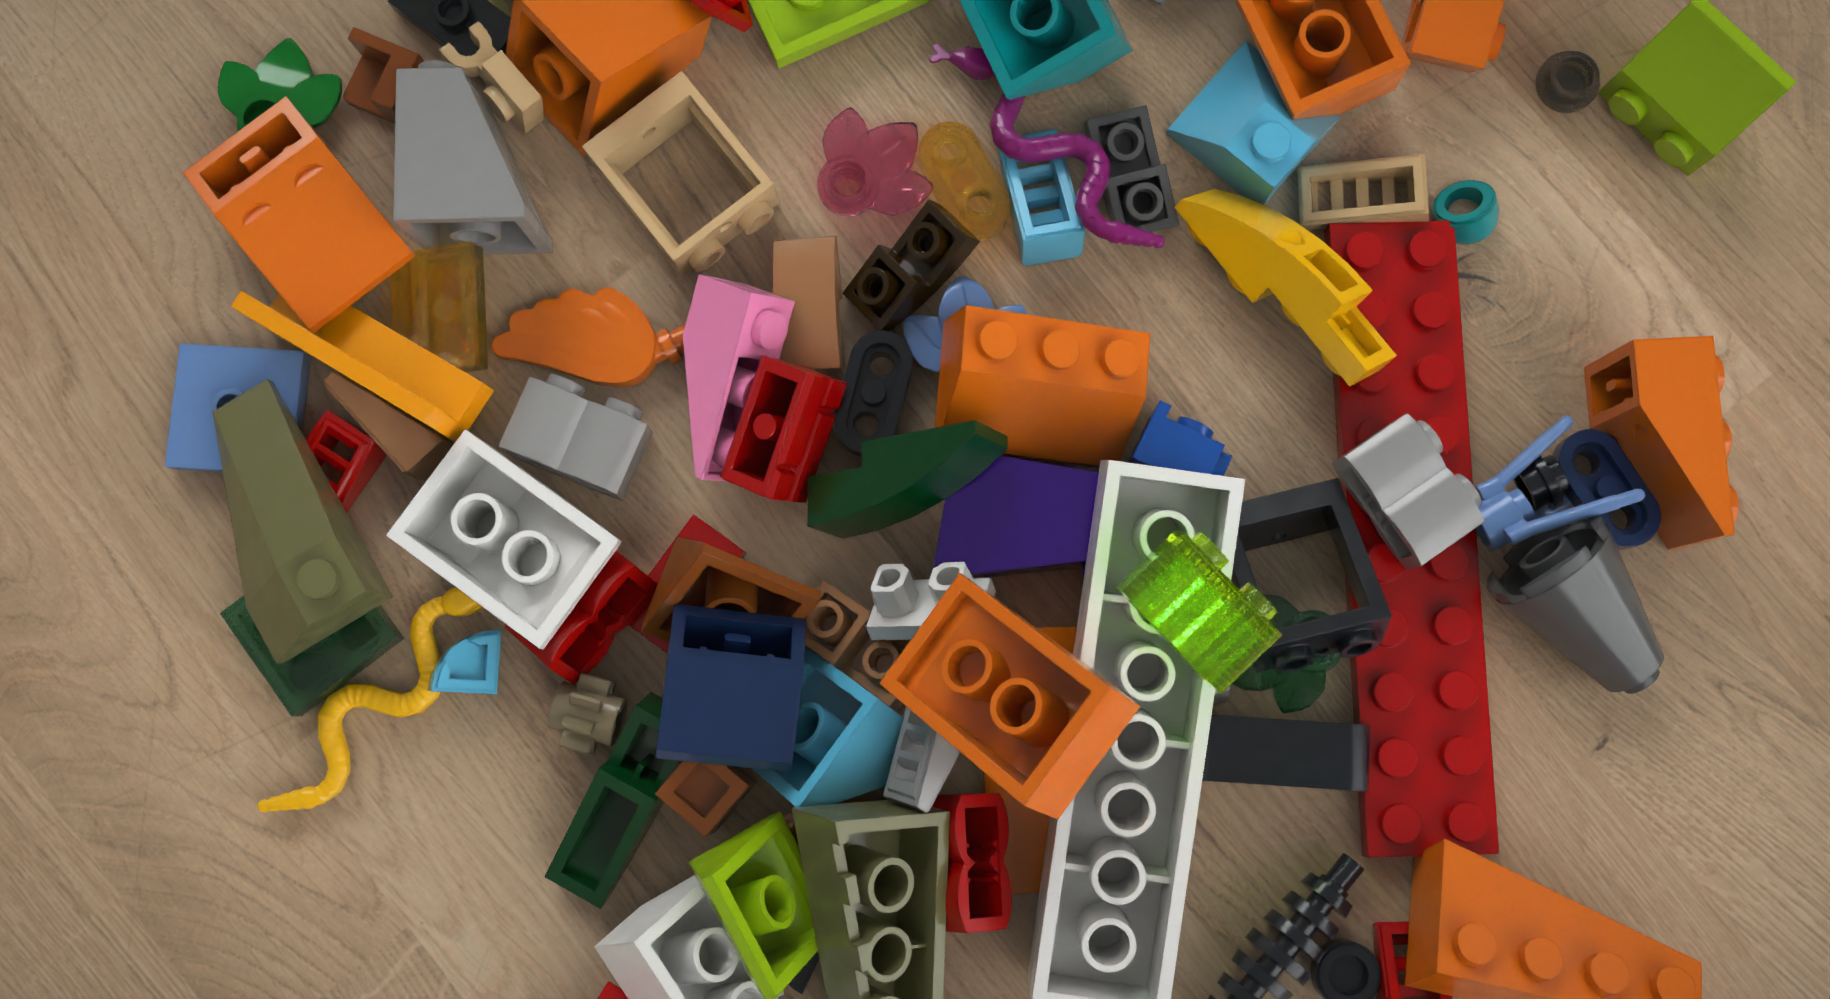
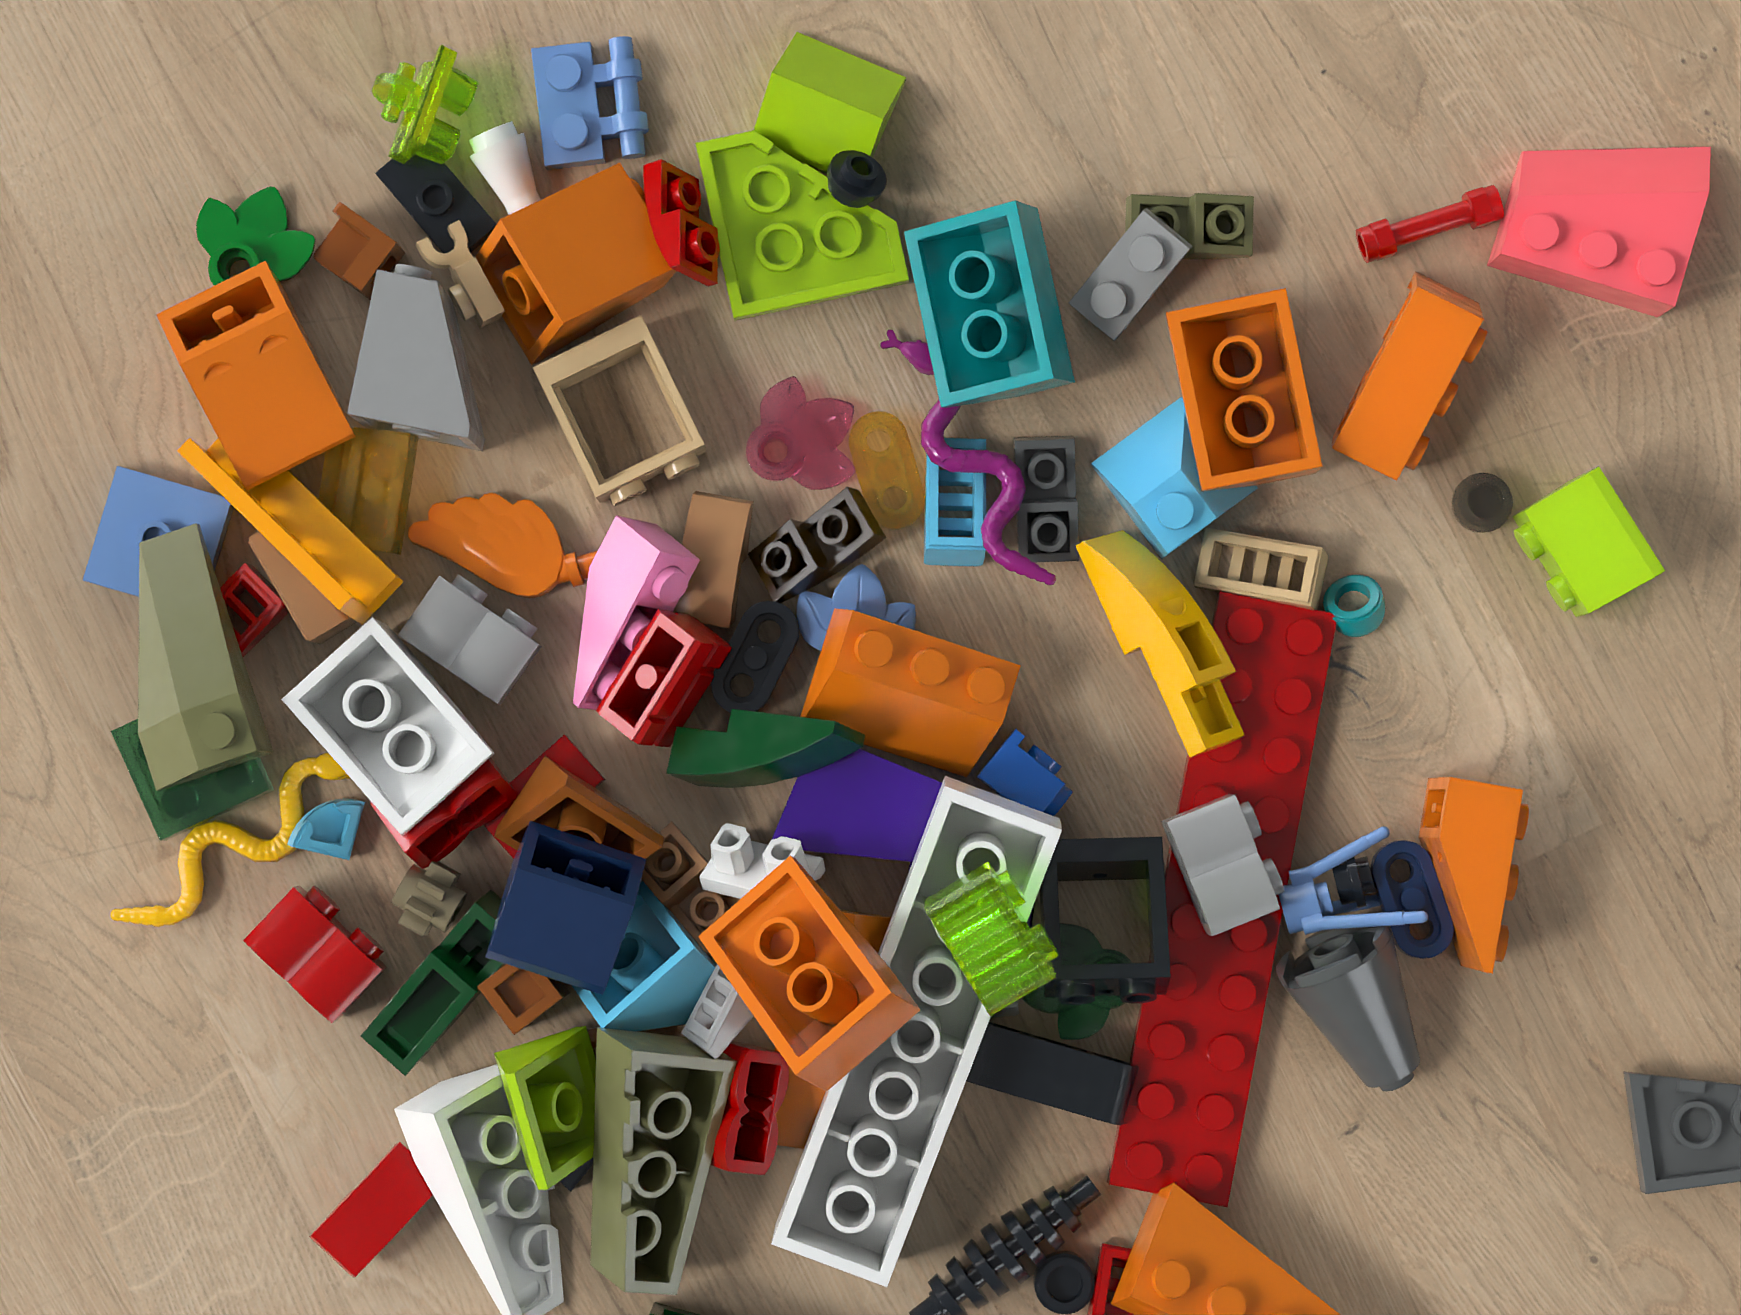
camera: 10 degrees right, 5 degrees up
none -> red brick [243,886,387,1023]

